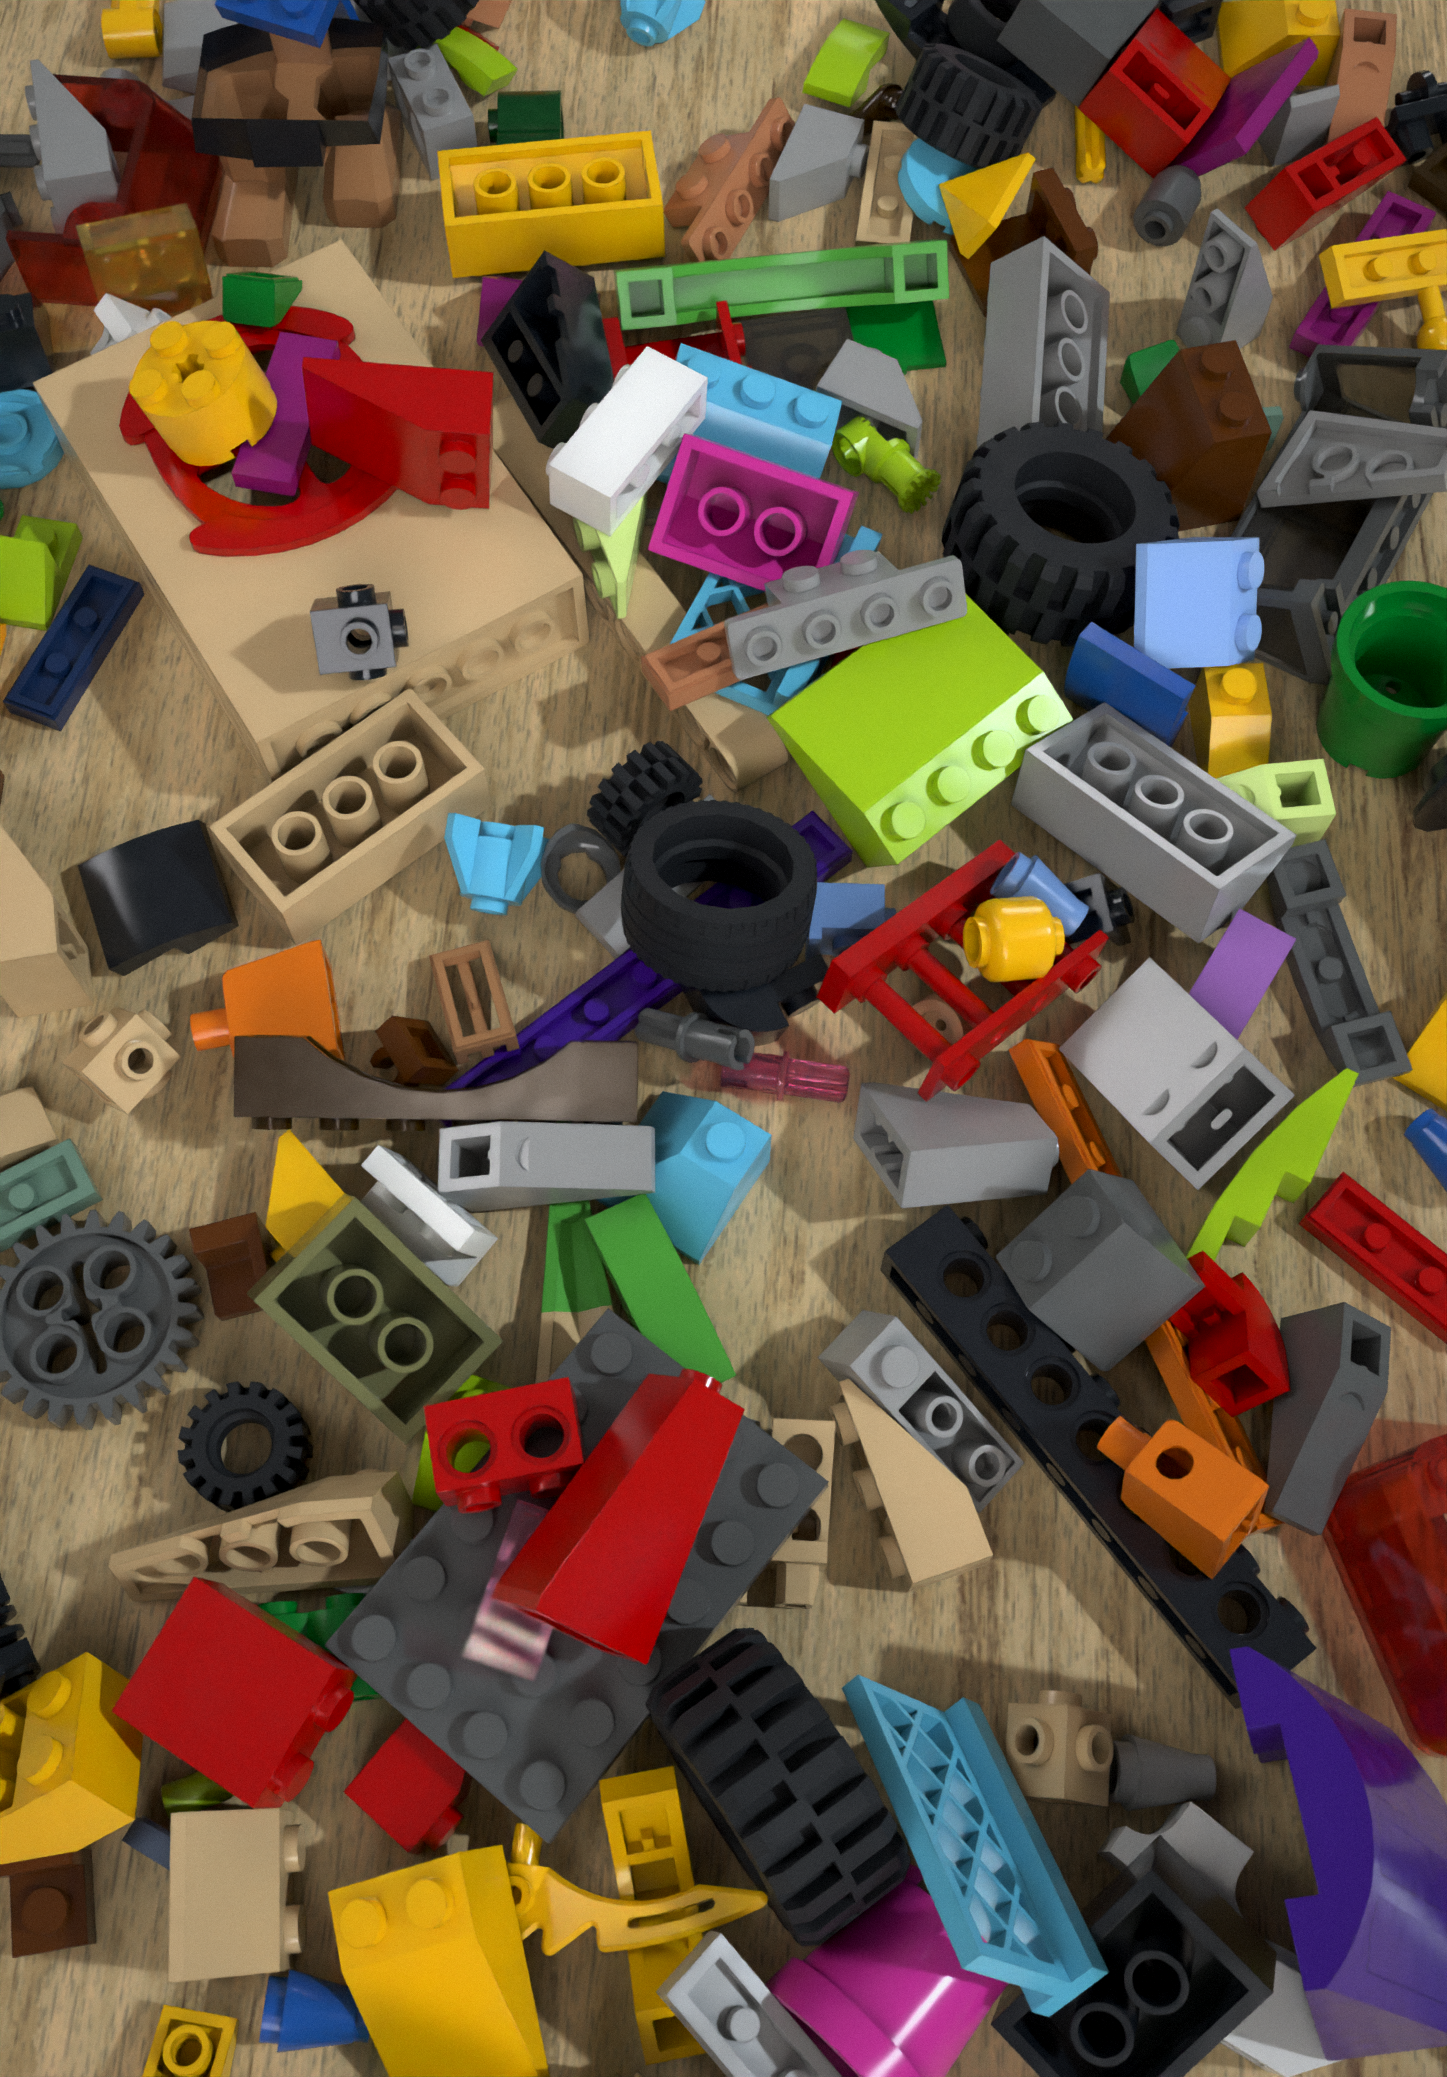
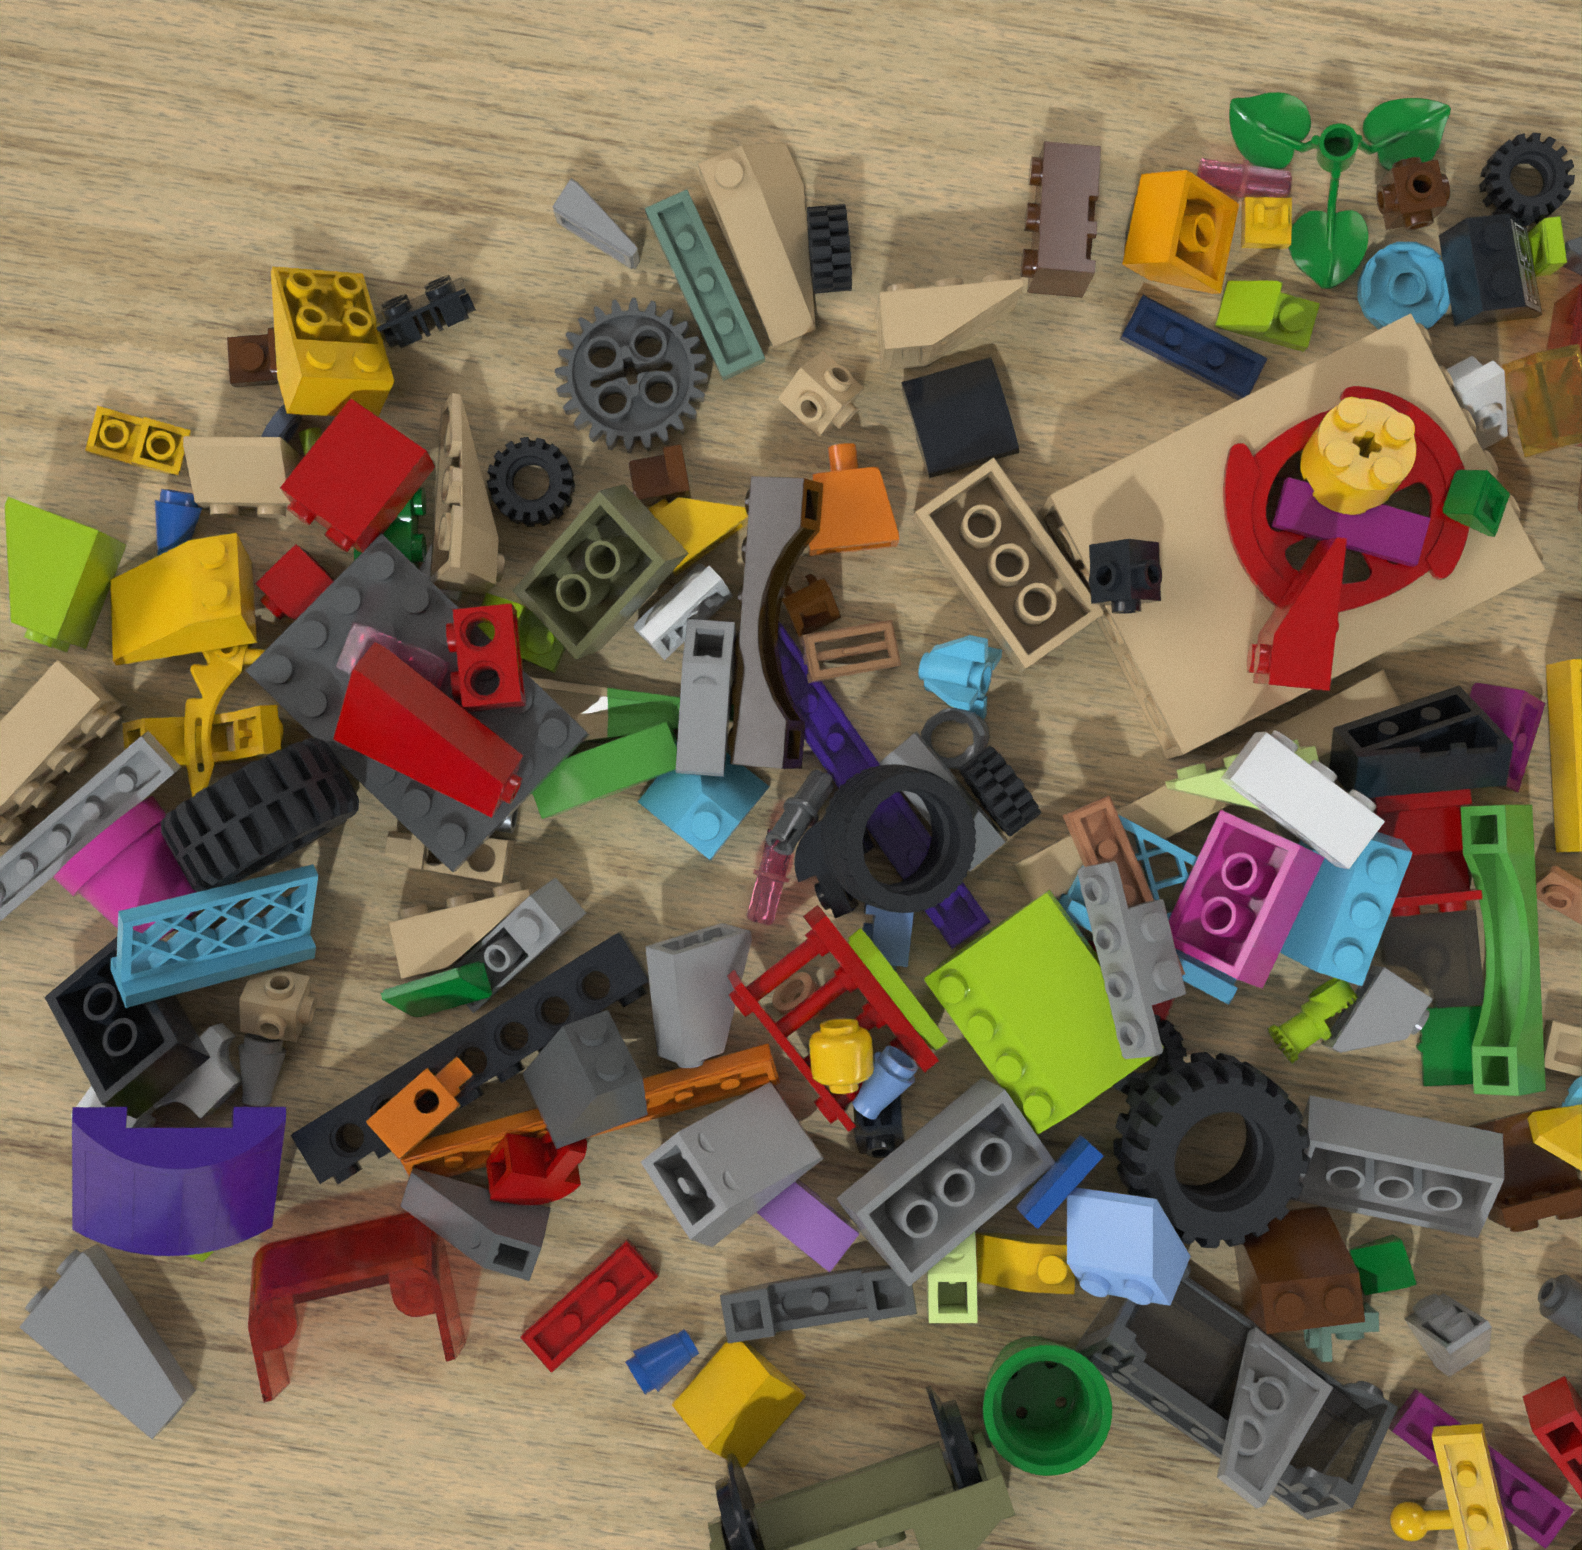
camera: 90 degrees right, 20 degrees up
lime slope [1184,1068,1359,1261] -> none
none -> green slope [380,961,492,1017]
none -> lime tile [848,928,948,1051]

